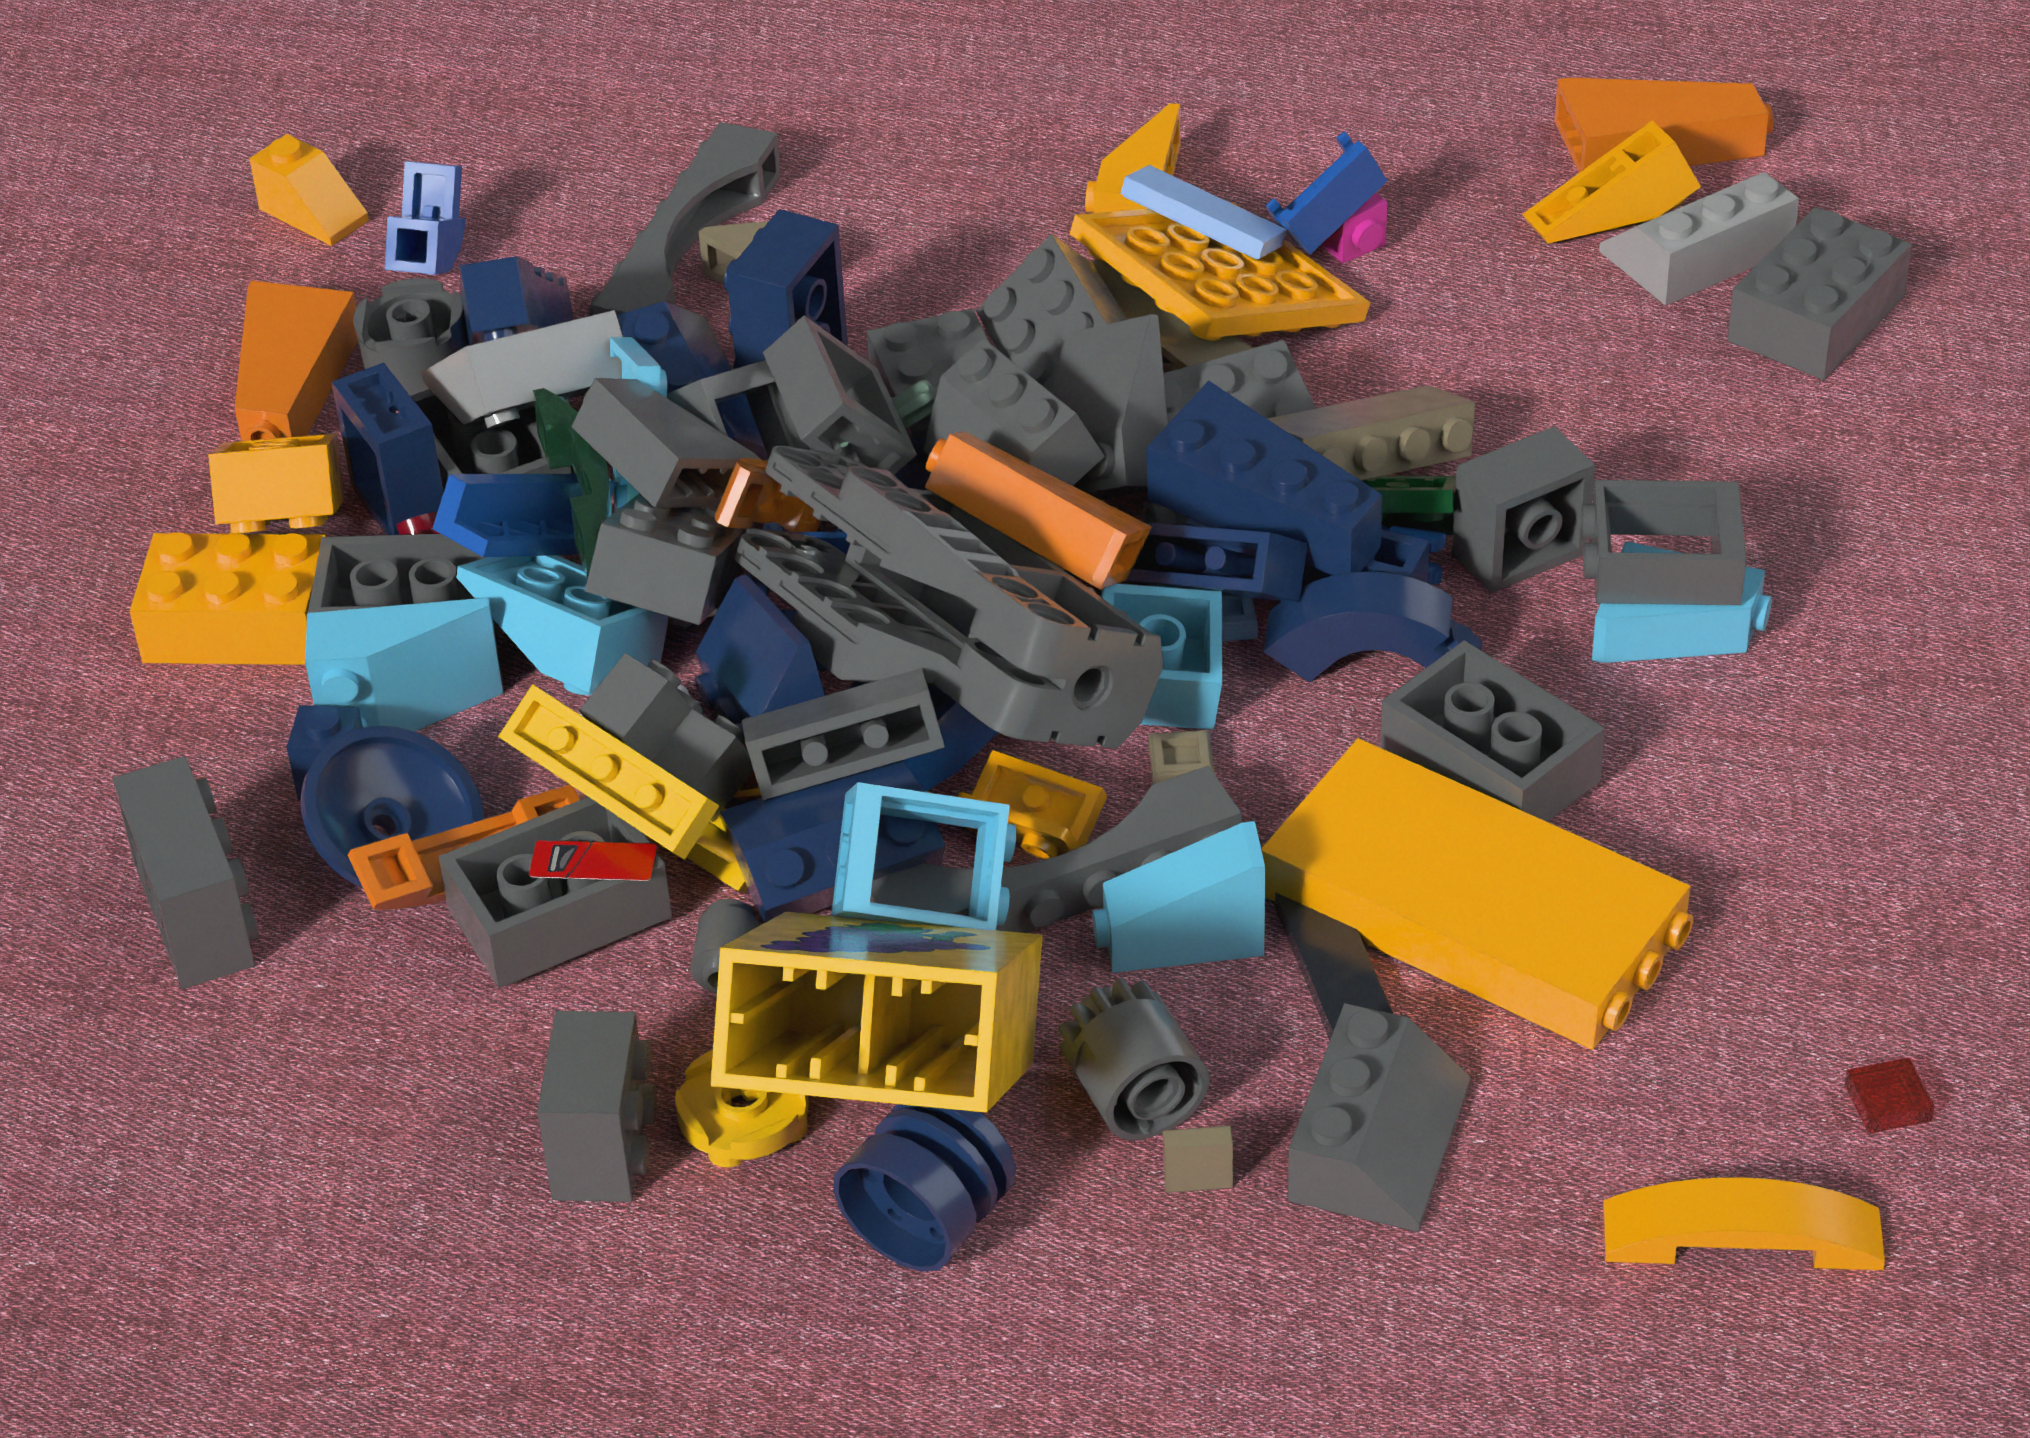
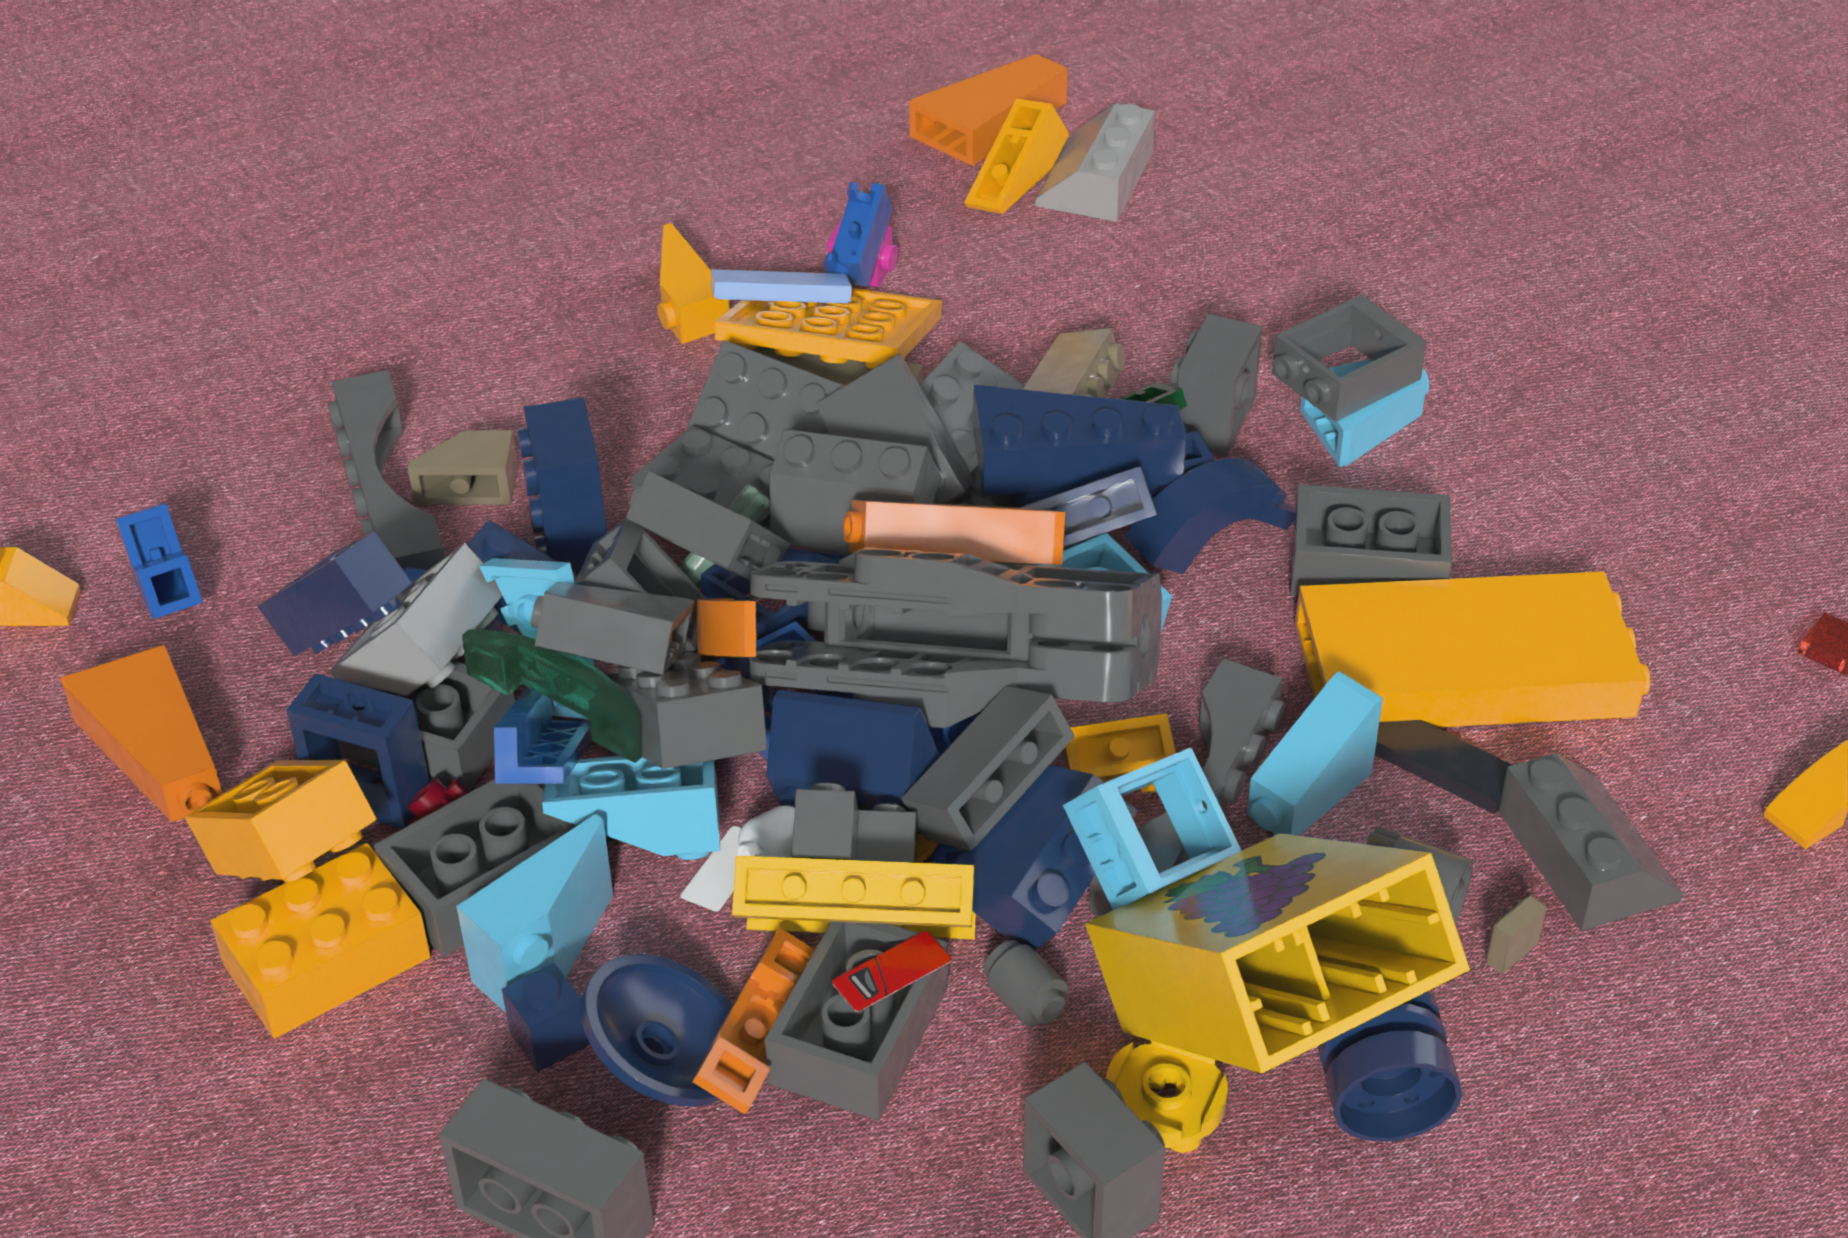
camera: 40 degrees left, 0 degrees up
dark grey brick [353,278,469,396] -> none
dark tan tile [1148,730,1214,784] -> none
dark grey brick [1727,206,1912,380] -> none

